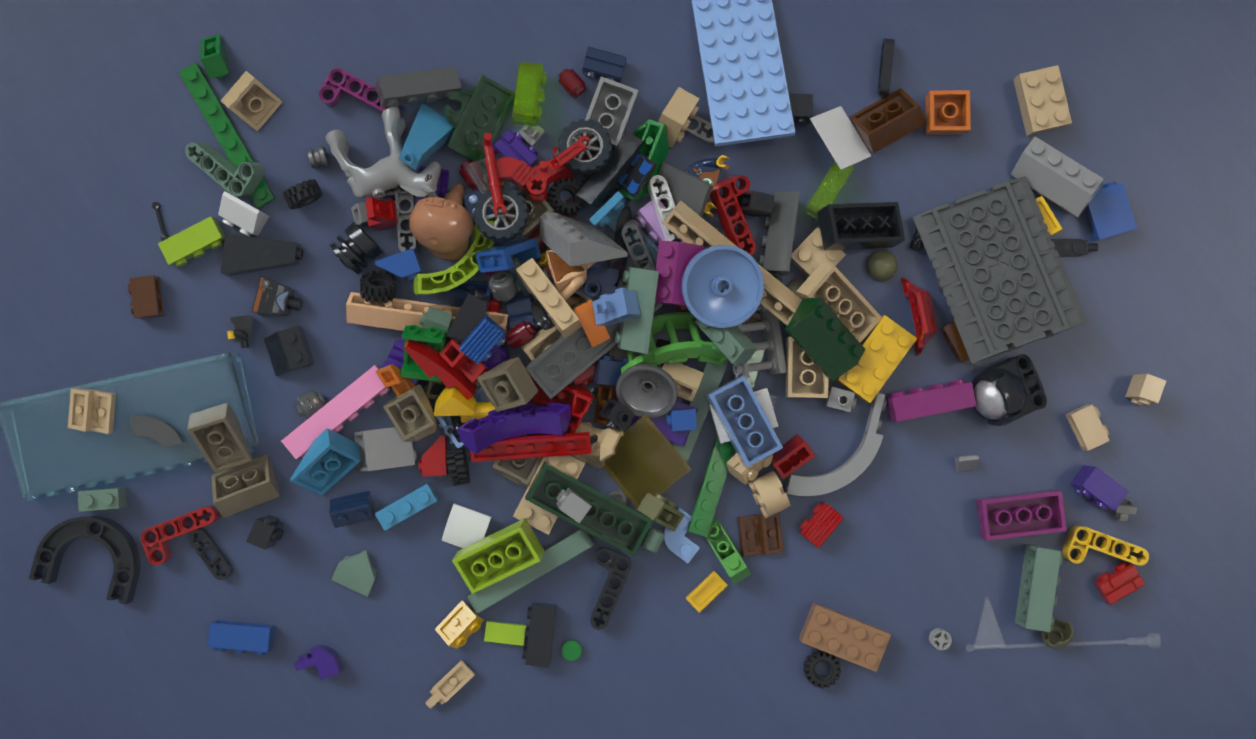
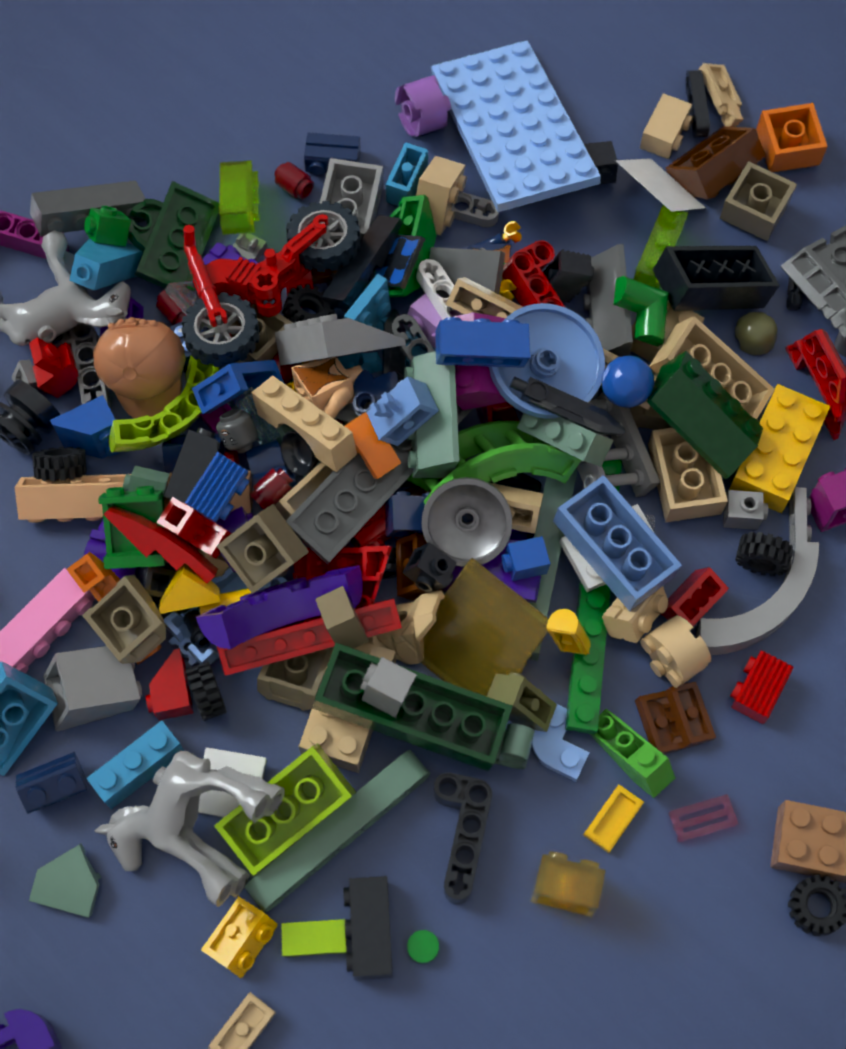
camera: 10 degrees left, 20 degrees down
none -> green brick [84,206,131,246]
none -> light grey animal [94,751,285,907]
none -> dark tan slope [315,586,369,649]
none -> dark azure brick [385,143,428,206]
none -> medium lavender brick [395,75,451,137]
none -> blue brick [435,317,530,368]
none -> black piece [509,376,626,435]
none -> clear yellow brick [530,852,606,917]
none -> yellow brick [546,609,591,655]
none -> blue piece [602,356,654,408]
none -> green brick [613,276,669,347]
none -> tan piece [640,93,693,159]
none -> clear pink tile [668,794,738,843]
none -> tan hinge [698,63,743,127]
none -> dark tan brick [719,161,797,241]
none -> black tyre [735,532,793,576]

